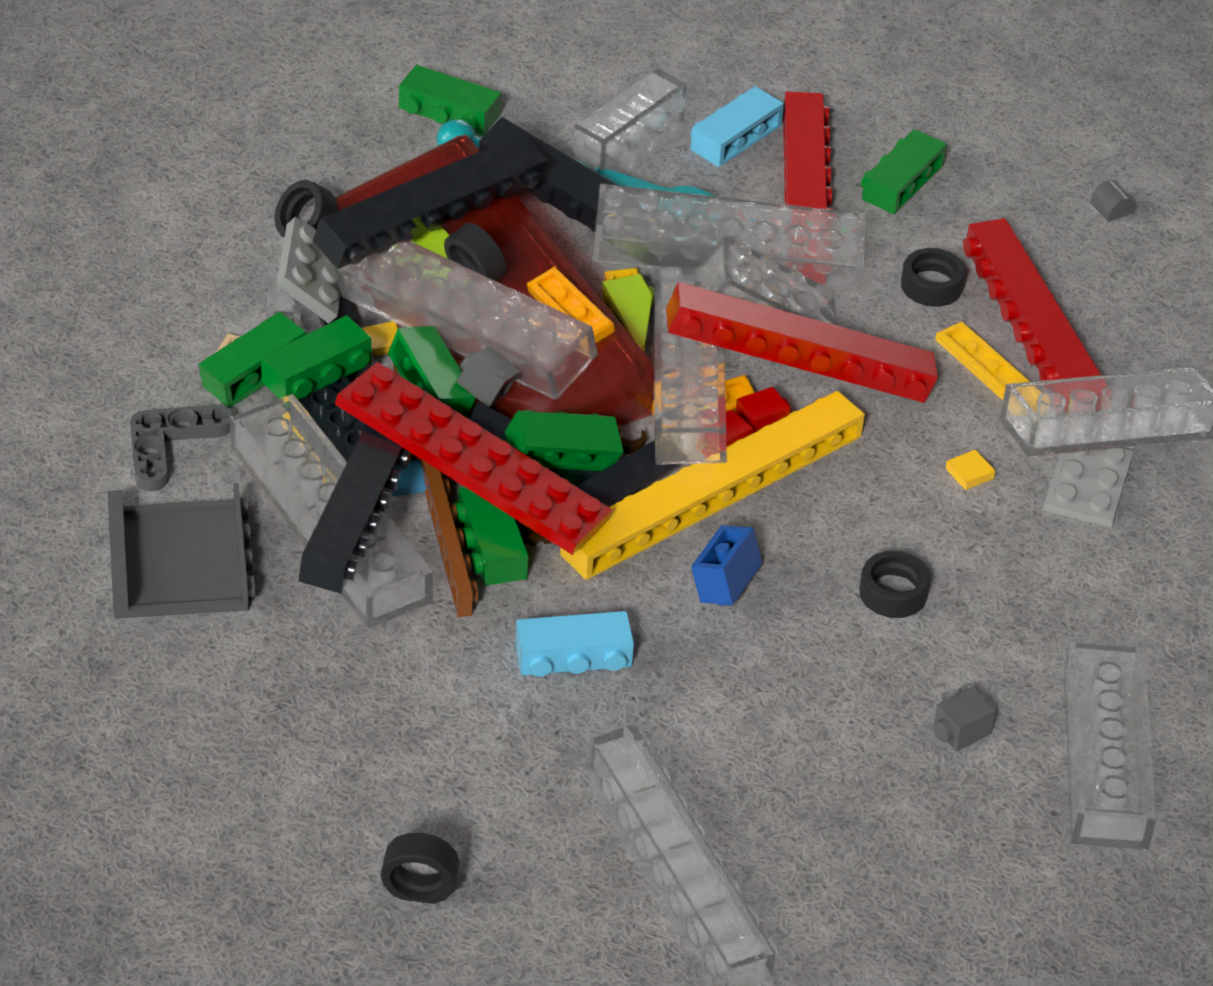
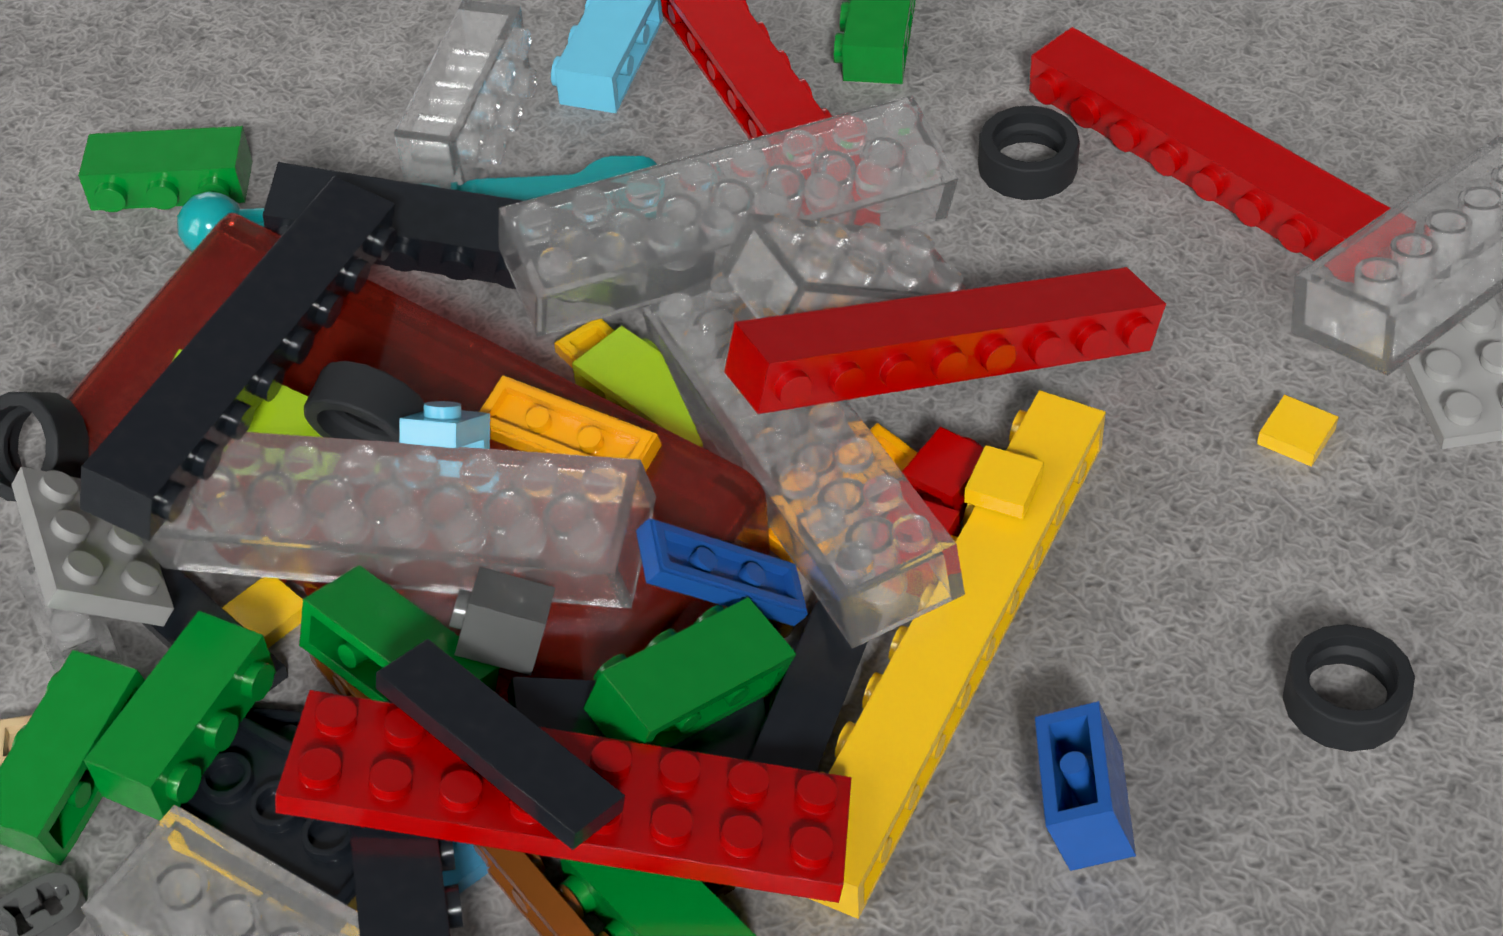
camera: 20 degrees left, 5 degrees up
yellow tile [935,321,1049,418] -> none
none -> black tile [376,639,625,850]
none -> medium azure bracket [399,401,490,475]
none -> blue tile [636,518,808,626]
none -> yellow tile [964,445,1044,519]

